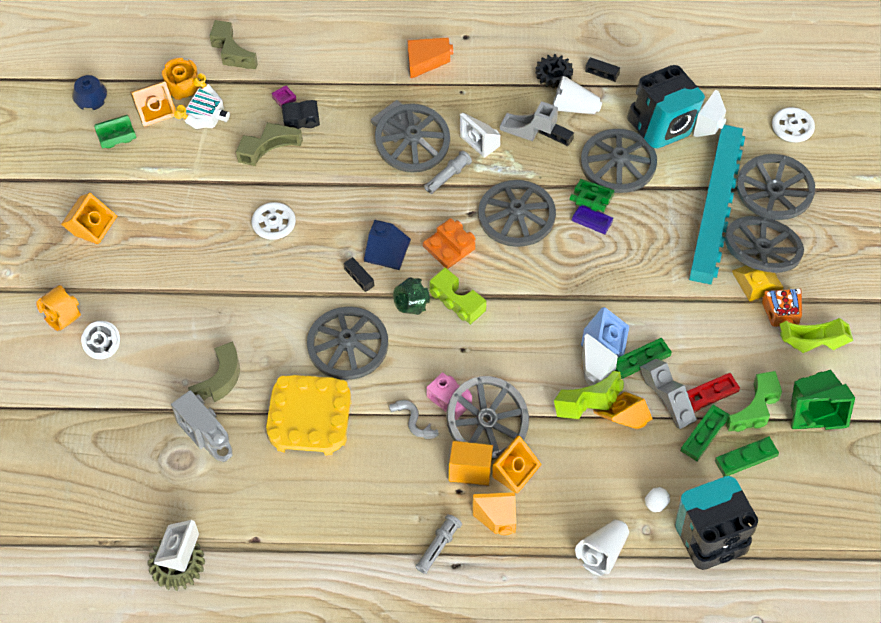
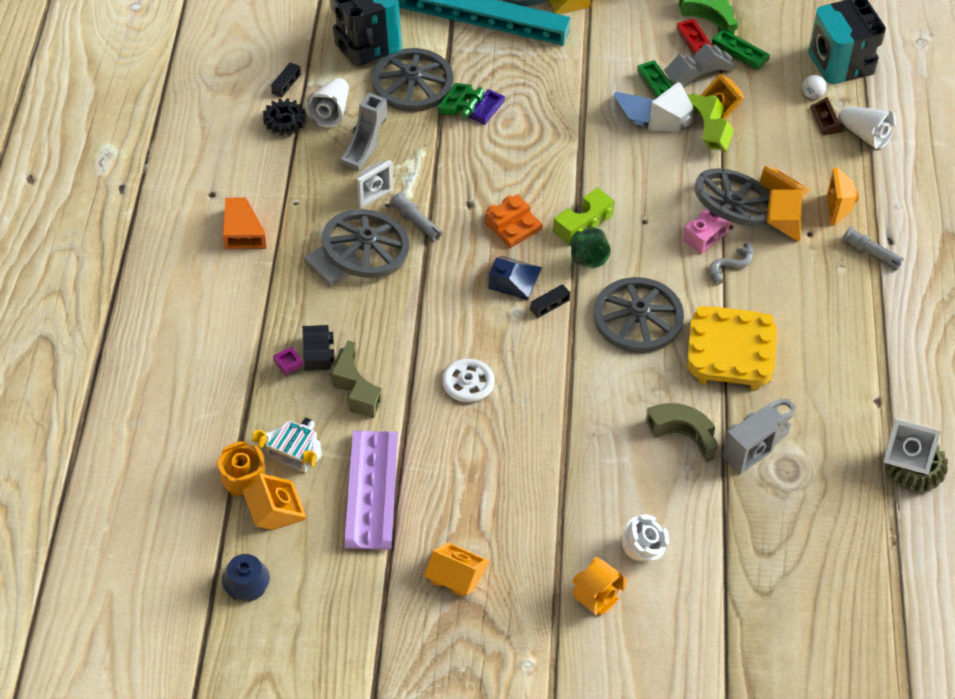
camera: 90 degrees left, 5 degrees down
bracket [94,115,136,149] -> none
olive arch [209,20,258,69] -> none
dark grey wheel [478,180,556,247] -> none
green plate [715,436,779,477] -> none
none -> lavender plate [344,430,398,550]
none -> reddish brown slope [810,97,844,135]

